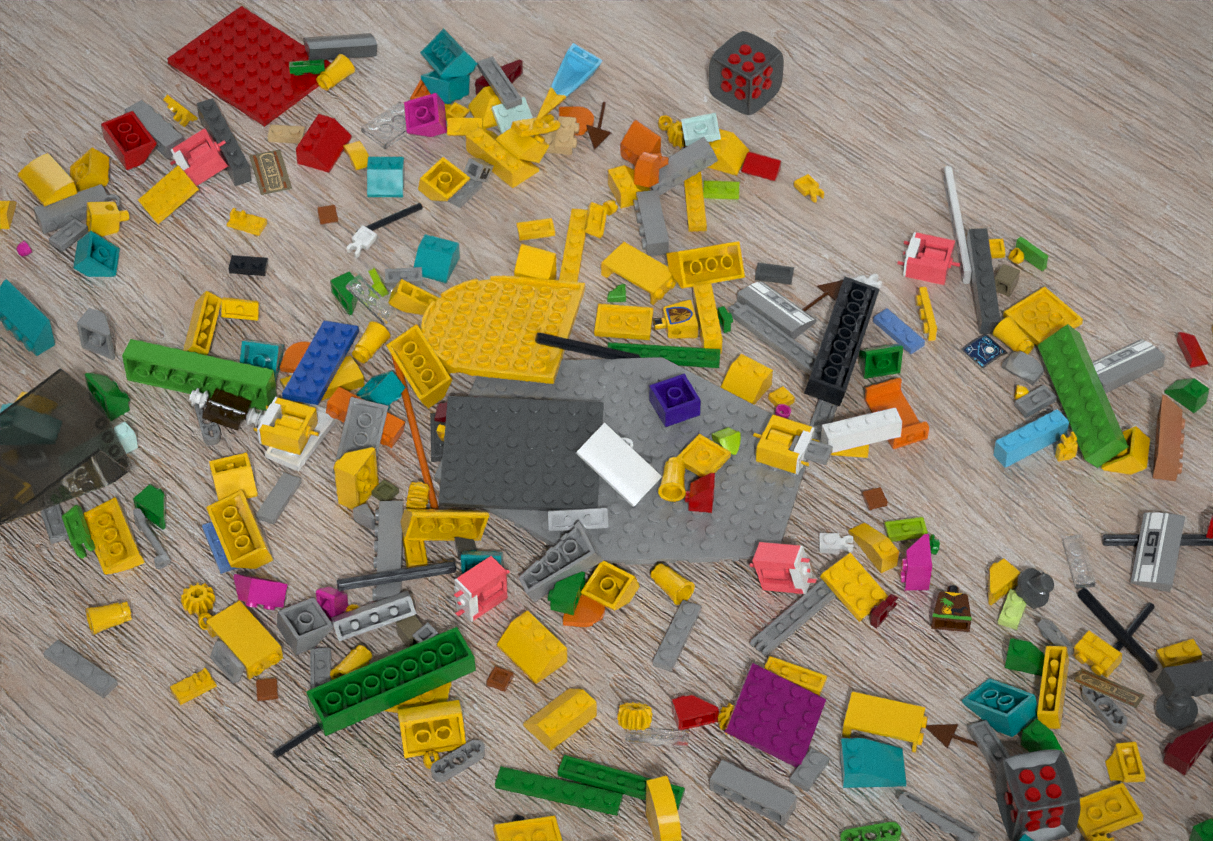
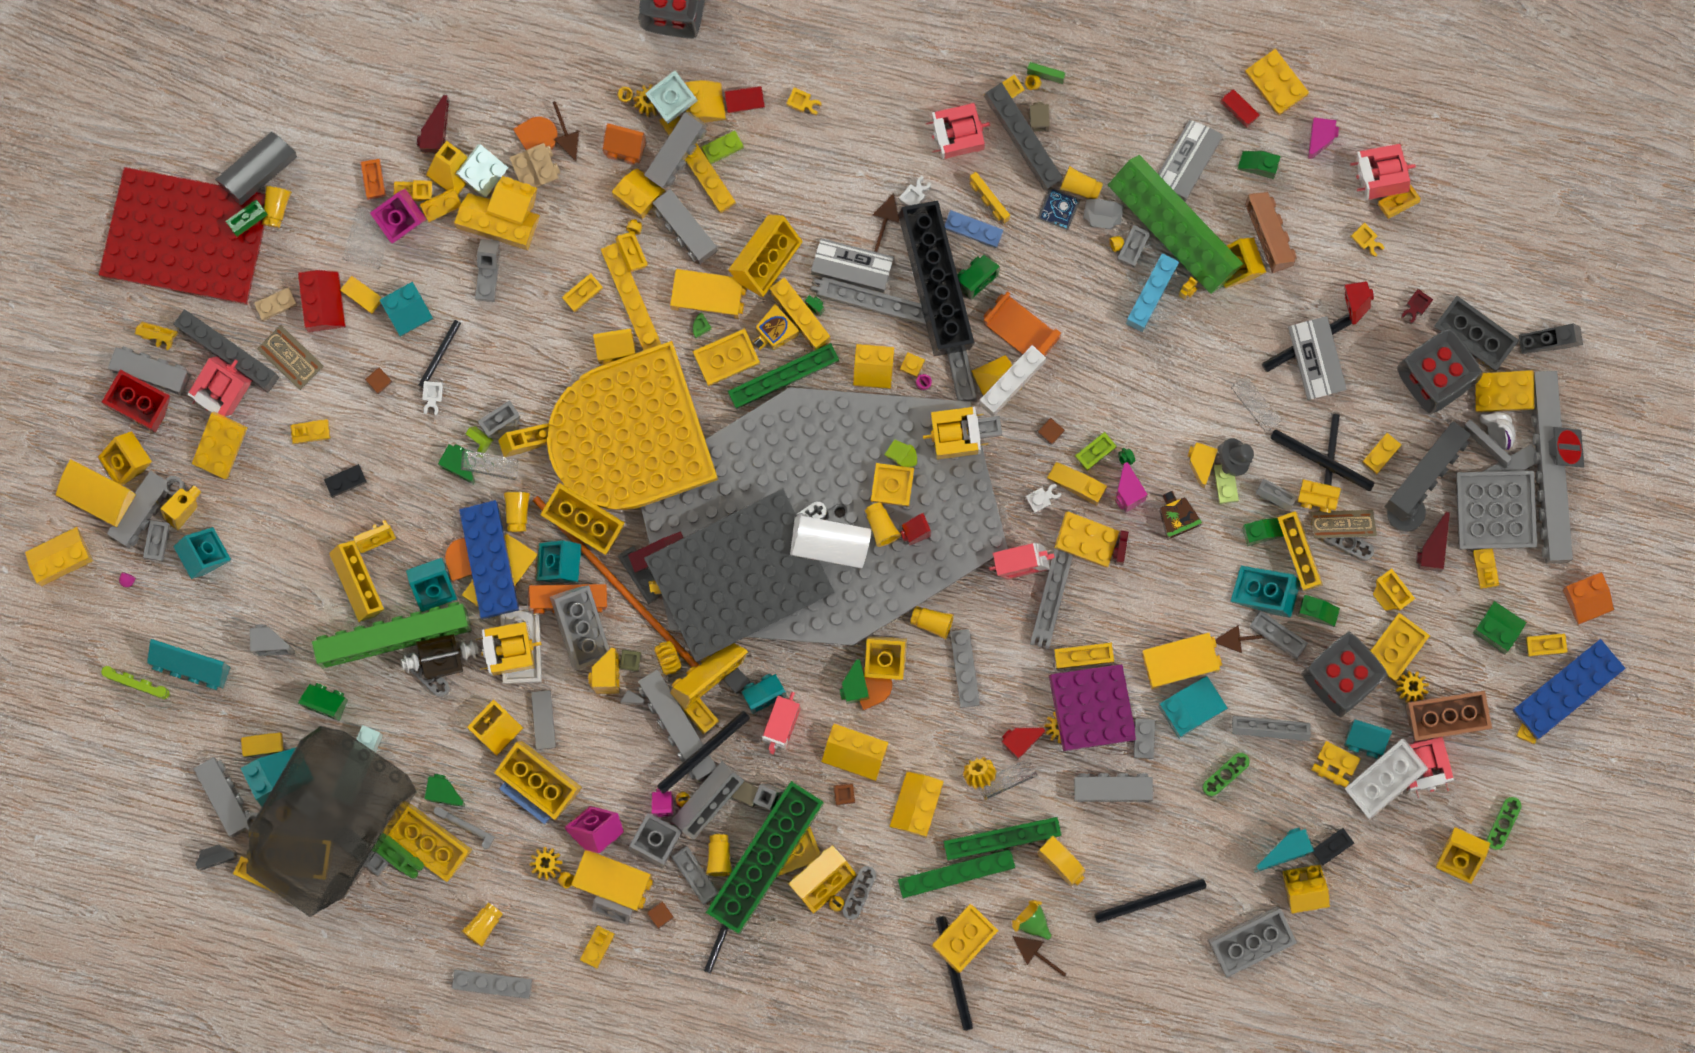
camera: 25 degrees left, 30 degrees up
teal slope [413,234,460,283] -> none
yellow slope [418,157,470,201] -> none
teal slope [420,28,478,78] -> none
teal slope [421,70,470,104] -> none
light grey plate [477,56,522,109] -> none
yellow hinge [511,114,561,137] -> none
light grey wedge [519,521,603,602] -> none
medium azure plate [535,43,603,123] -> none
black axle [535,333,641,360] -> none
light grey plate [547,507,608,531] -> none
orange brick [634,152,669,188] -> none
dark purple brick [649,373,701,427] -> none
dark grey tile [755,262,794,285] -> none
white tile [943,166,972,284] -> none
yellow plate [1003,286,1083,346] -> none

